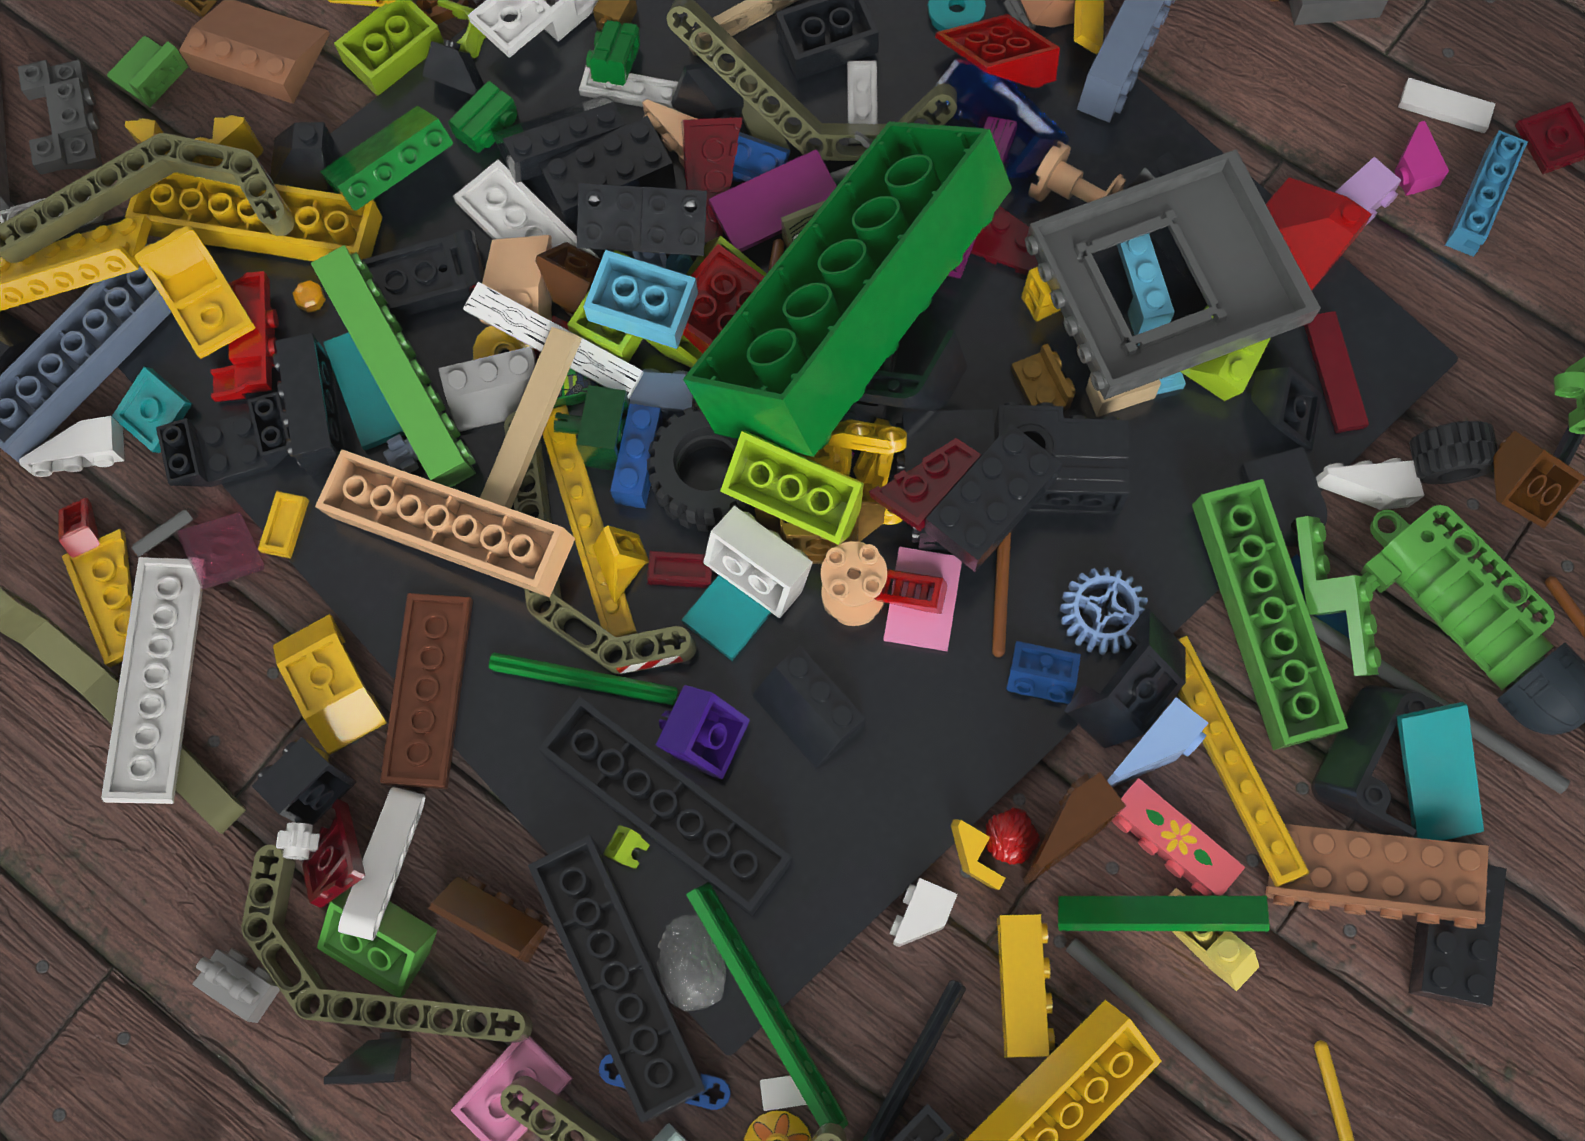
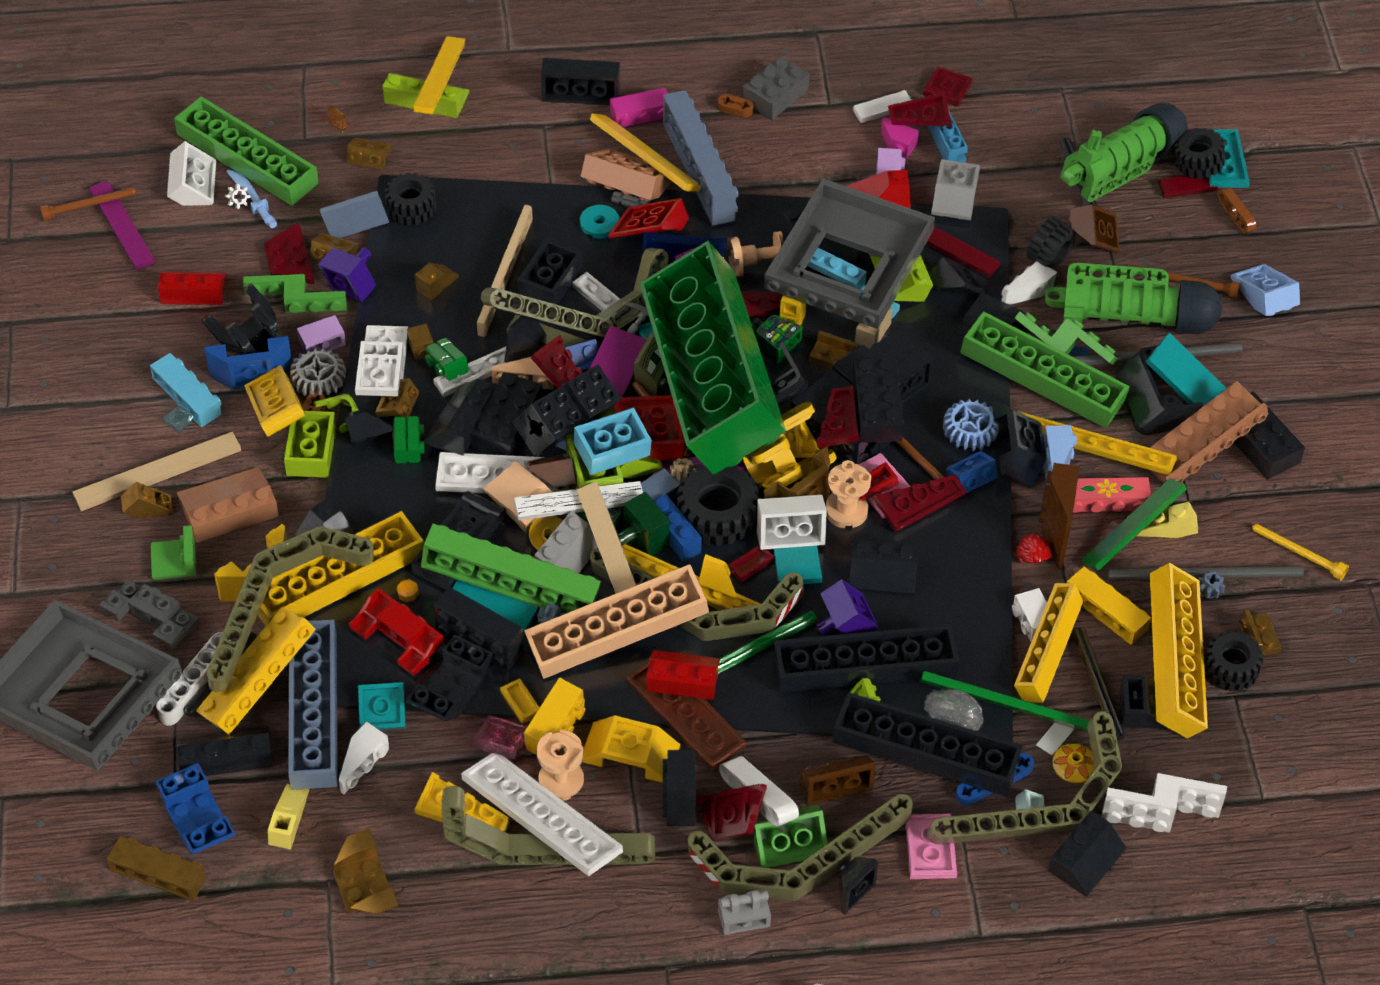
camera: 50 degrees left, 20 degrees down
red slope [59,497,100,558] -> none
dark grey tile [131,508,199,557] -> none
yellow bracket [135,226,255,359] -> none
white gear [276,823,320,860] -> none
green panel [320,106,453,211] -> none
lime slope [720,430,864,545] -> none
yellow slope [951,819,1006,890] -> none
none -> pearl gold bracket [376,378,419,418]
none -> yellow brick [524,677,586,755]
none -> light nougat piece [537,730,584,801]
none -> red slope [647,650,720,700]
none -> torso [751,315,802,363]
none -> dark red wing [873,475,967,533]
none -> dark red wing [888,93,952,126]
none -> light grey slope [931,159,980,220]
none -> yellow brick [1014,583,1084,703]
none -> sand blue gear [1198,572,1225,599]

